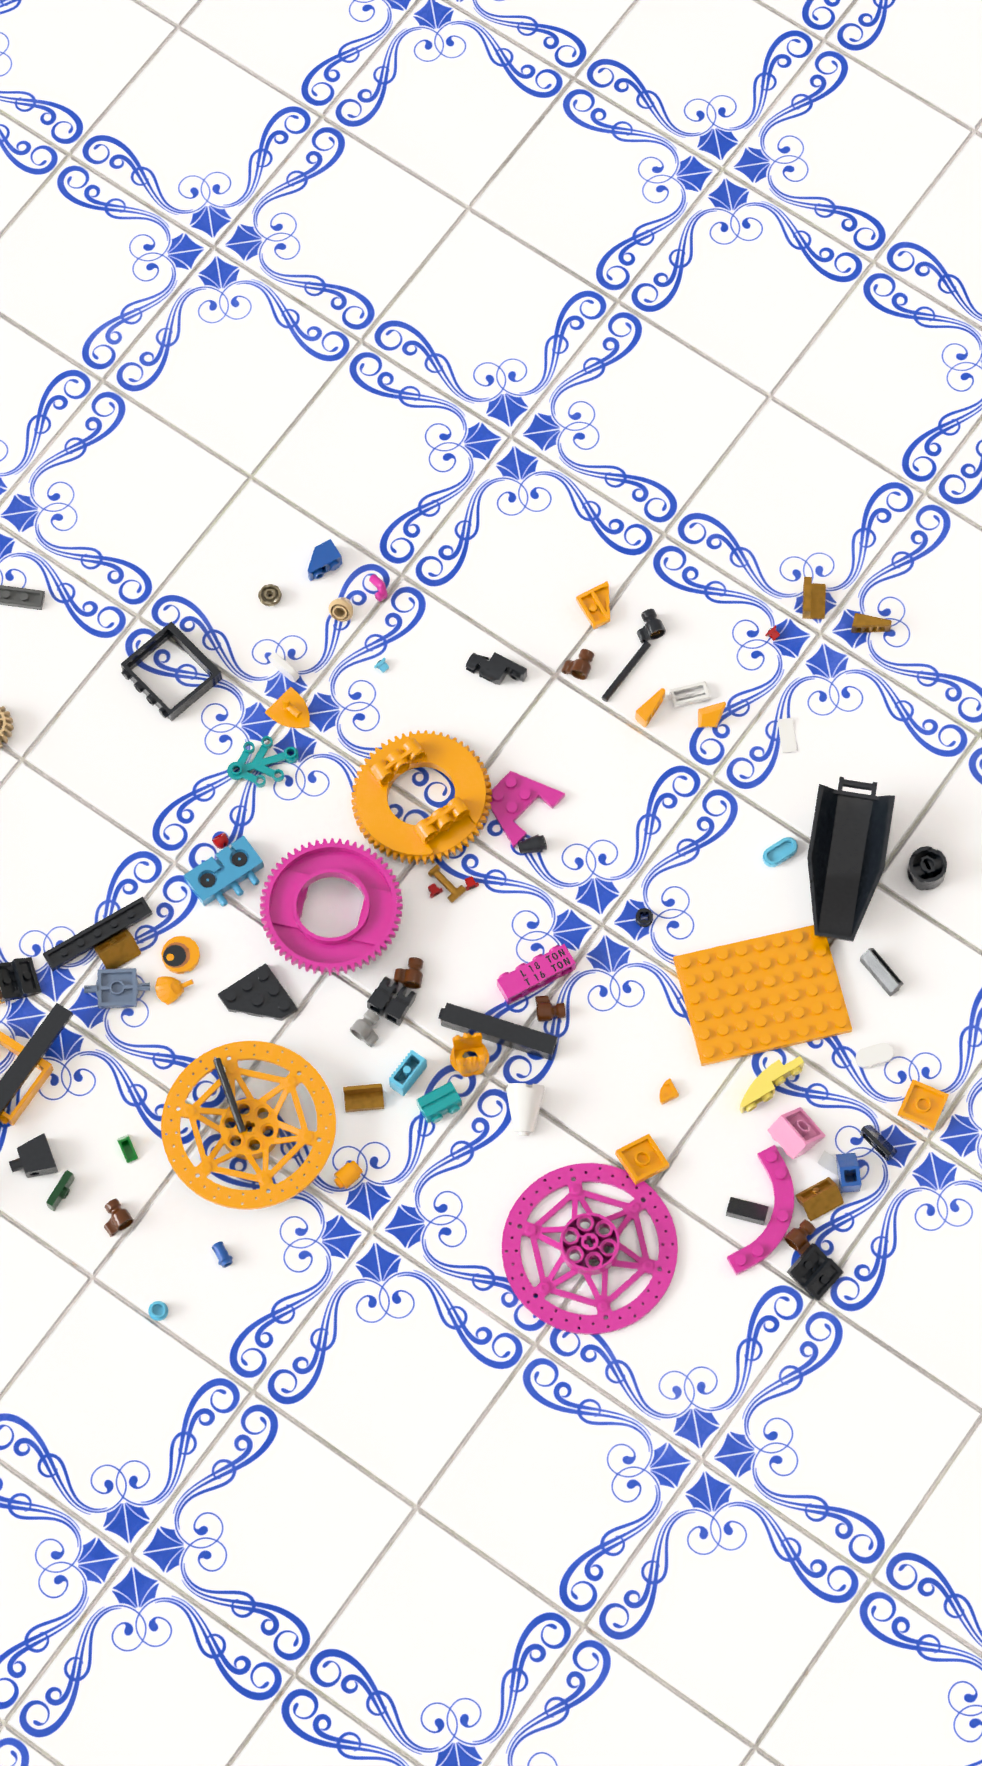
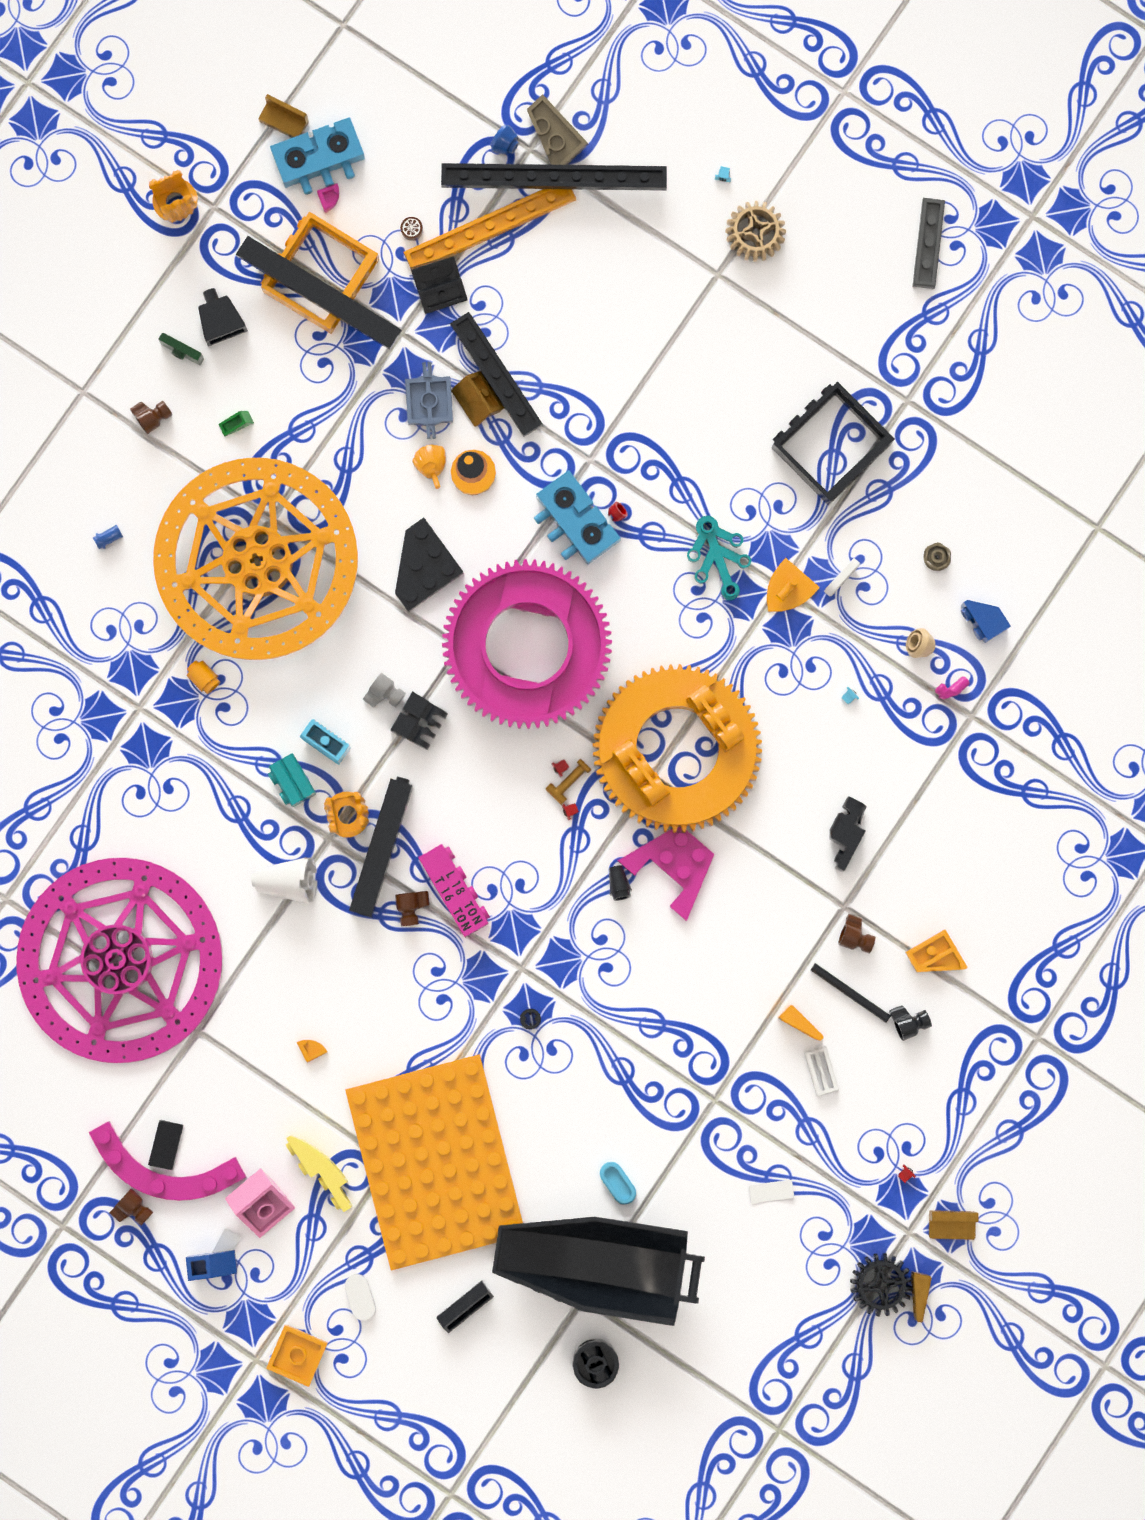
camera: 80 degrees right, 15 degrees up
medium azure plate [148,1301,168,1321] -> none
black bar [213,1058,246,1133] -> none
pearl gold panel [343,1083,384,1112] -> none
reddish brown piece [393,957,424,989] -> none
light orange plate [615,1134,670,1185] -> none
light orange piece [698,701,726,728] -> none
black slope [787,1243,844,1301] -> none
pearl gold panel [795,1177,844,1221] -> none
black slope [860,1125,897,1161] -> none
none -> black gear [850,1253,913,1317]

